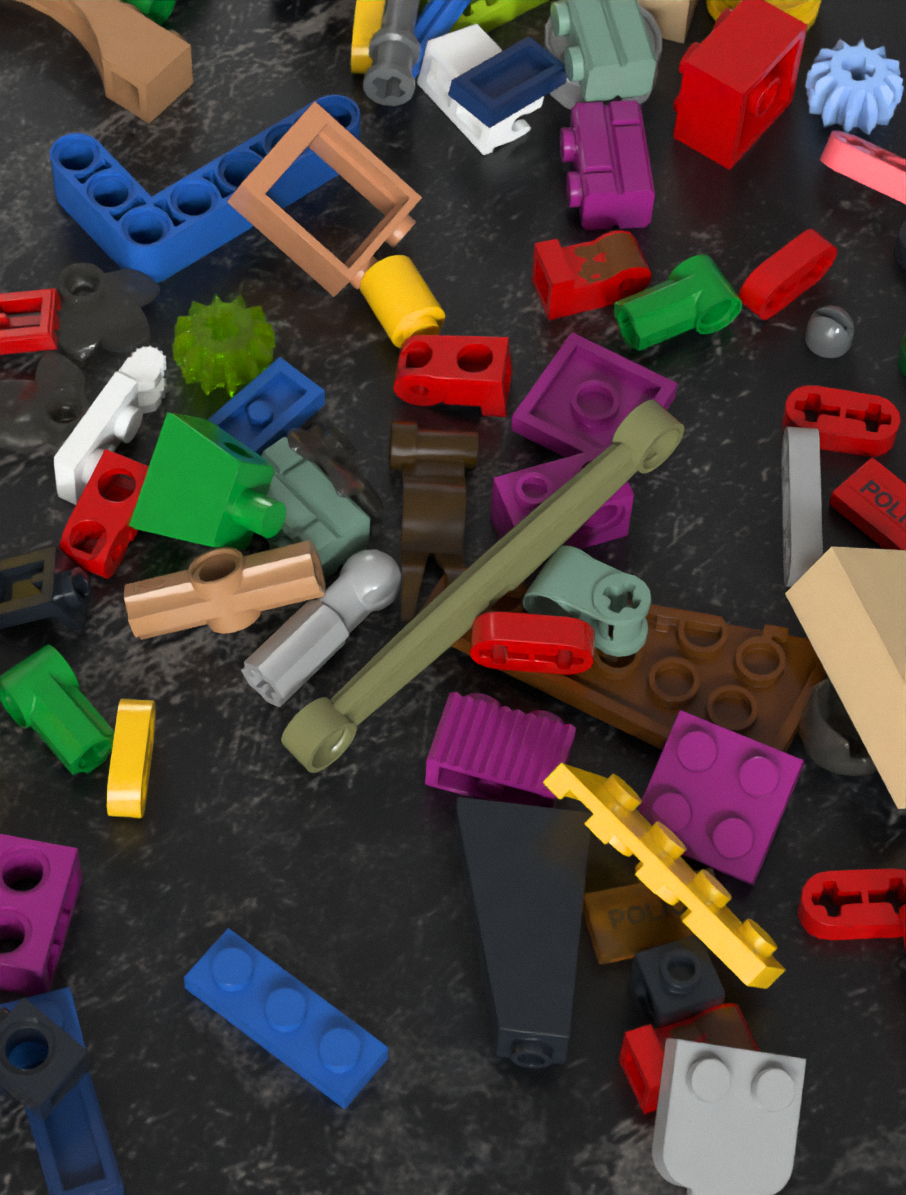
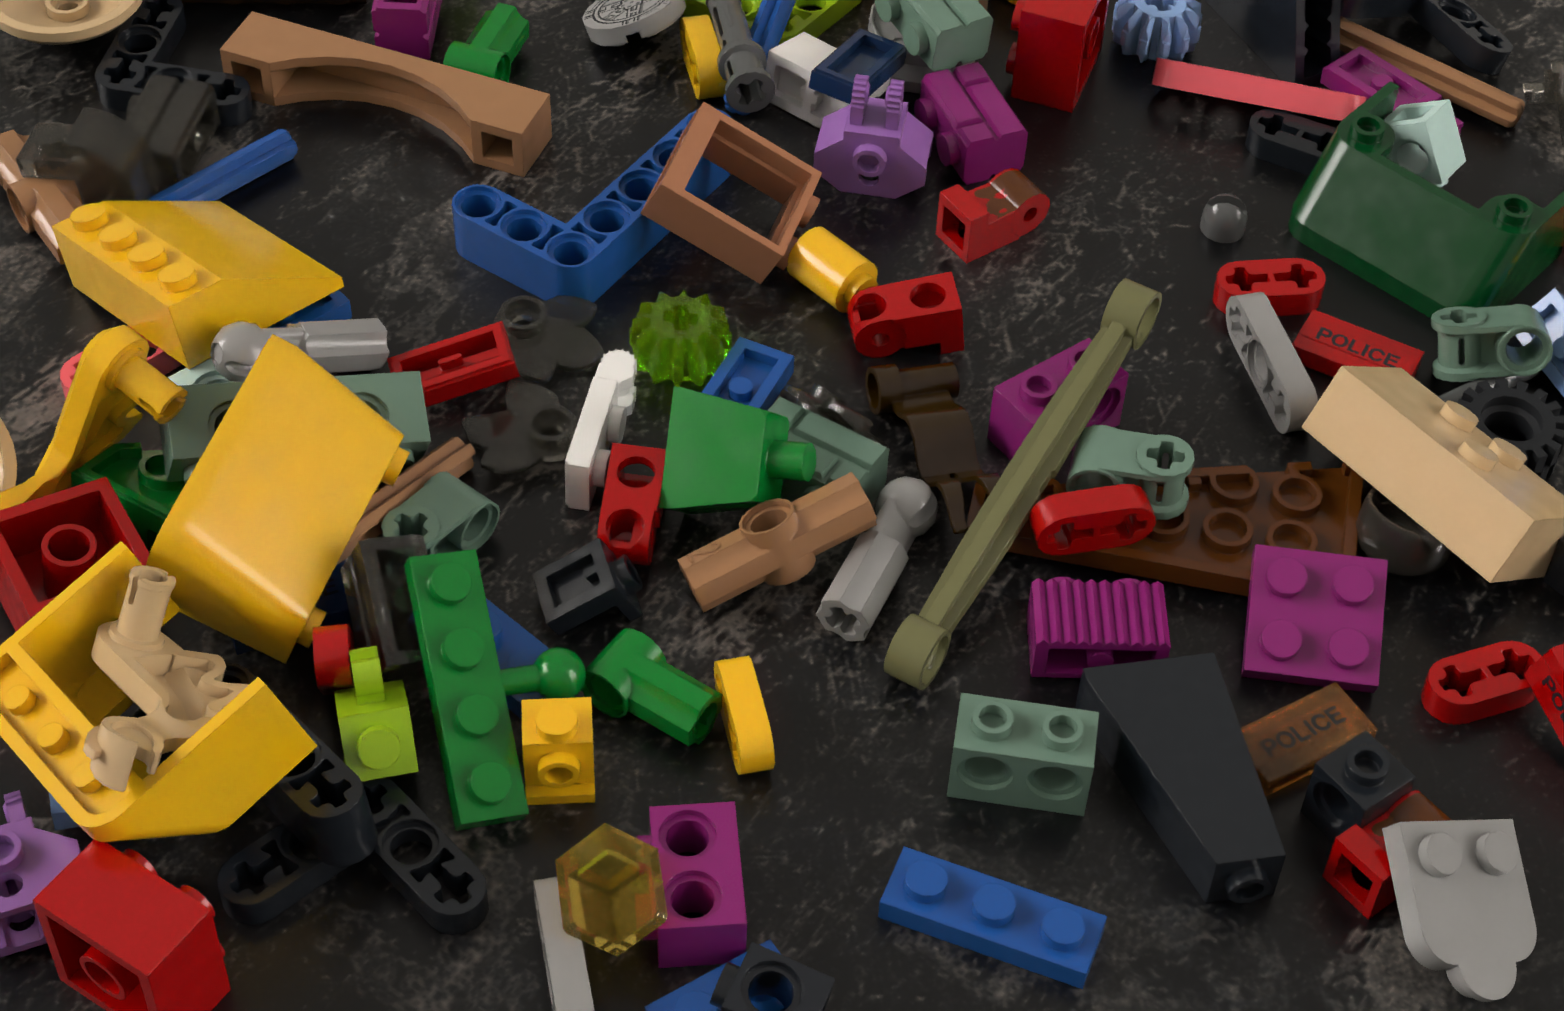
camera: 15 degrees left, 10 degrees down
magenta plate [511,332,678,458] -> none
yellow wing [543,763,786,989] -> none
green piece [614,254,742,351] -> none
red beam [738,229,837,320] -> none
none -> medium lavender hinge [813,74,934,199]
none -> sand green brick [947,693,1099,816]

